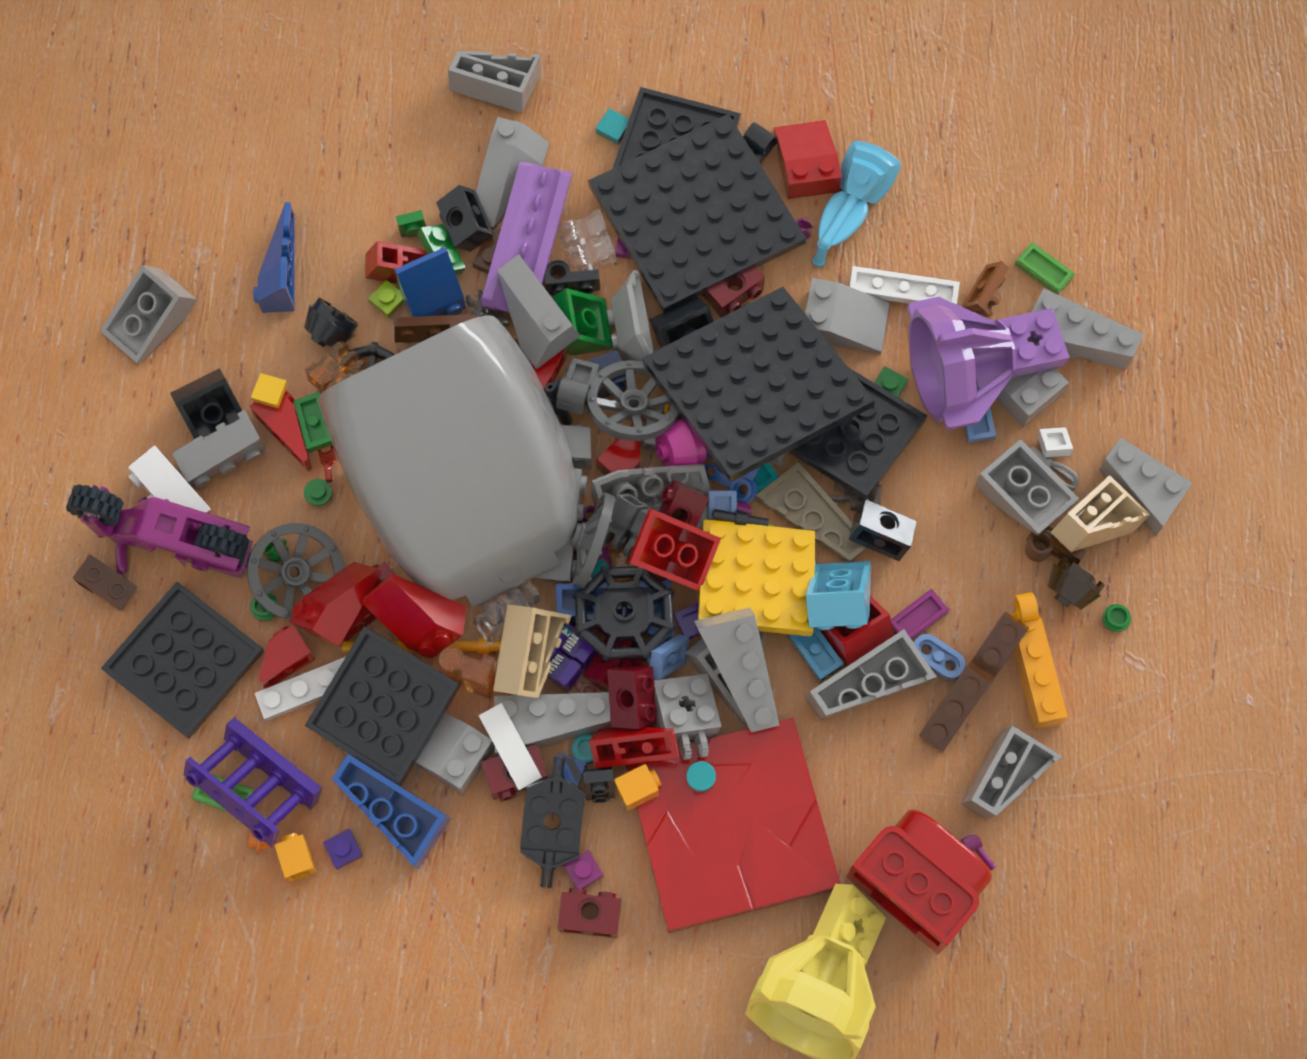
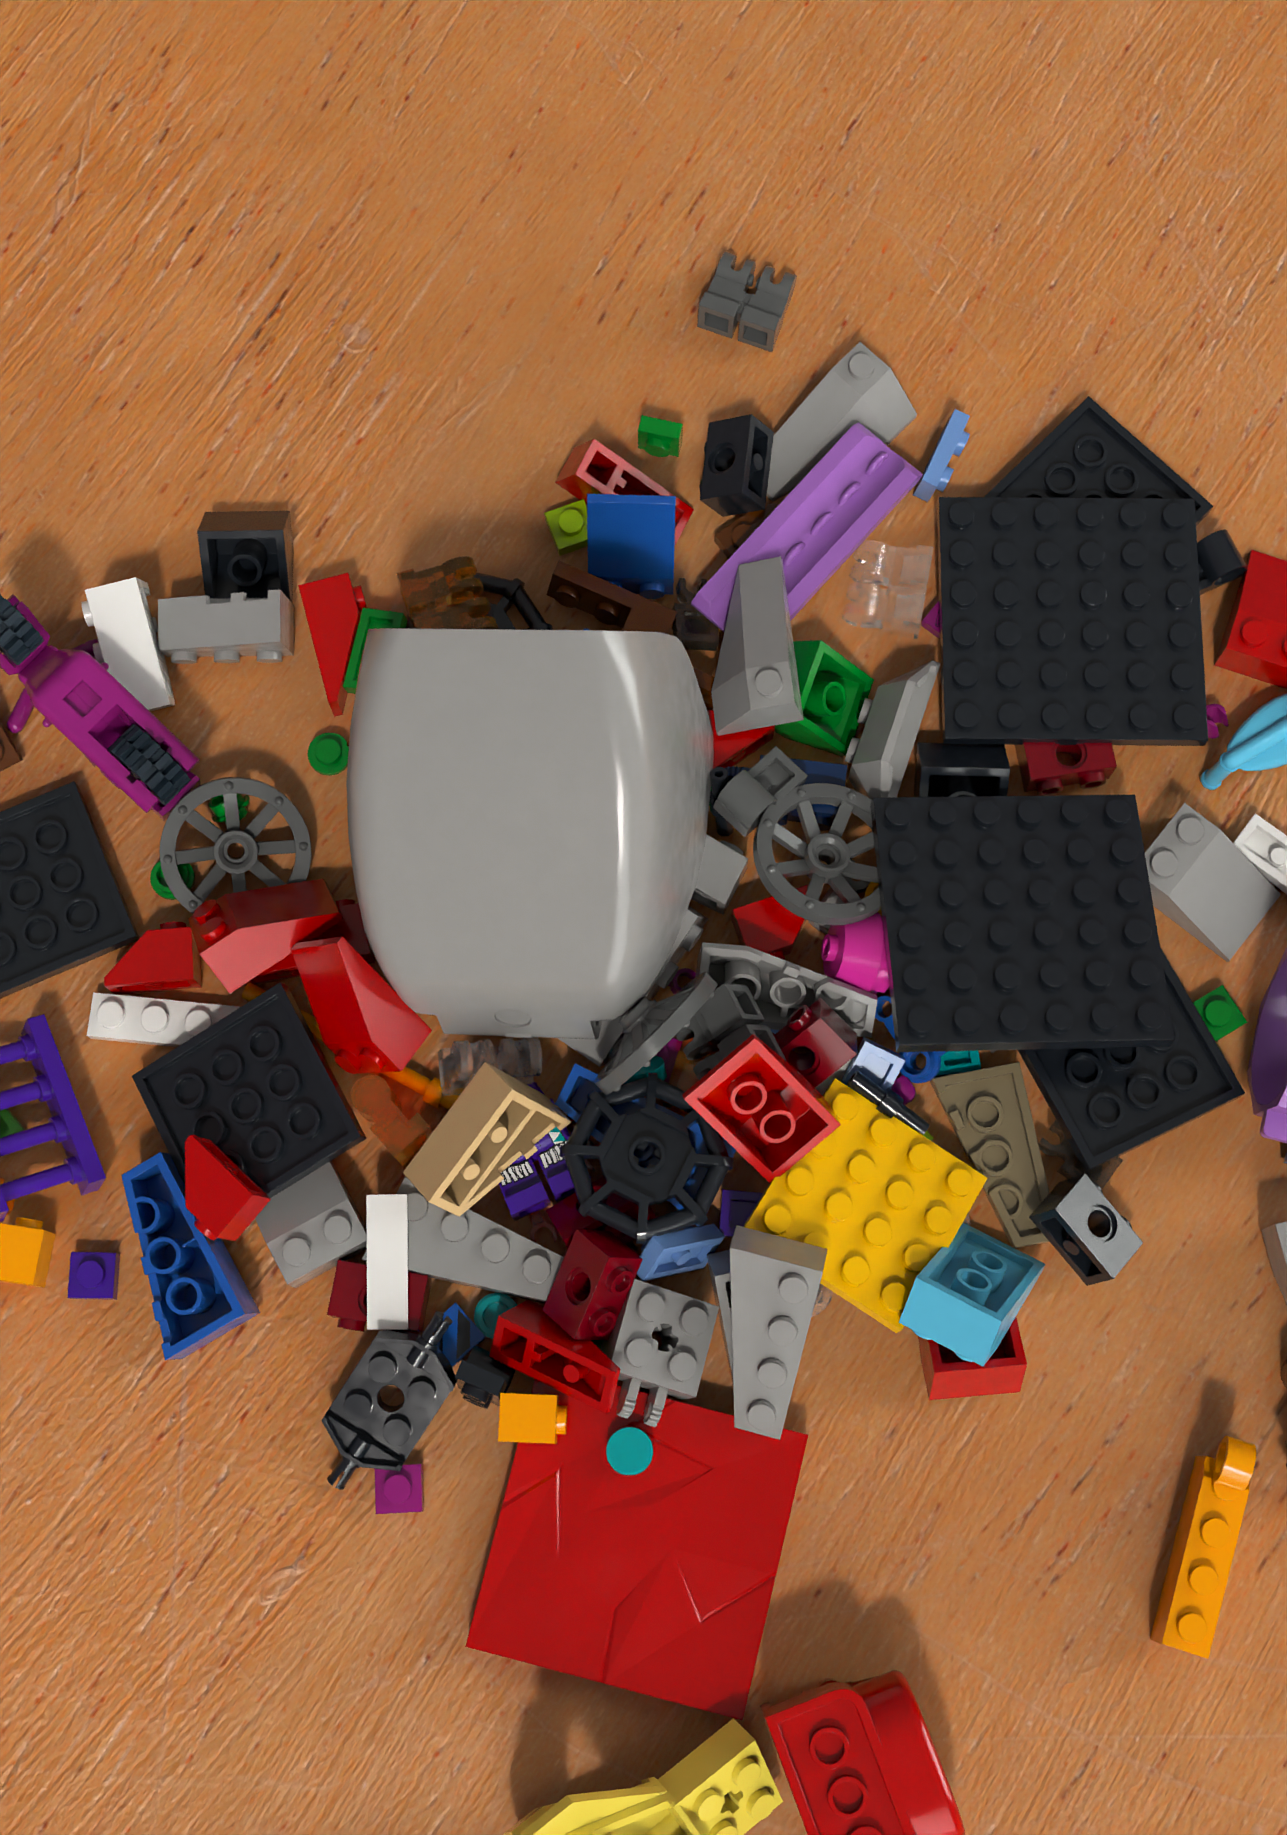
camera: 30 degrees right, 5 degrees up
light grey slope [100,265,197,363] -> none
yellow tile [251,373,288,409] -> none
blue wedge [253,202,295,313] -> none
black cone [304,297,358,349] -> none
green plate [417,224,466,275] -> none
light grey wedge [448,51,541,113] -> none
black plate [545,260,600,296] -> none
dark red brick [557,888,622,938] -> none
teal tile [596,108,629,145] -> none
dark azure plate [787,627,844,682] -> none
light grey wedge [805,629,937,720] -> none
magenta tile [891,589,950,640] -> none
medium blue plate [914,634,966,681] -> none
reddish brown bracket [919,612,1029,752] -> none
magenta hand [960,835,996,870] -> none
light grey wedge [961,725,1062,819] -> none
none -> red slope [185,1135,271,1241]
none -> dark grey legs [697,252,797,352]
none -> medium blue plate [913,409,970,502]

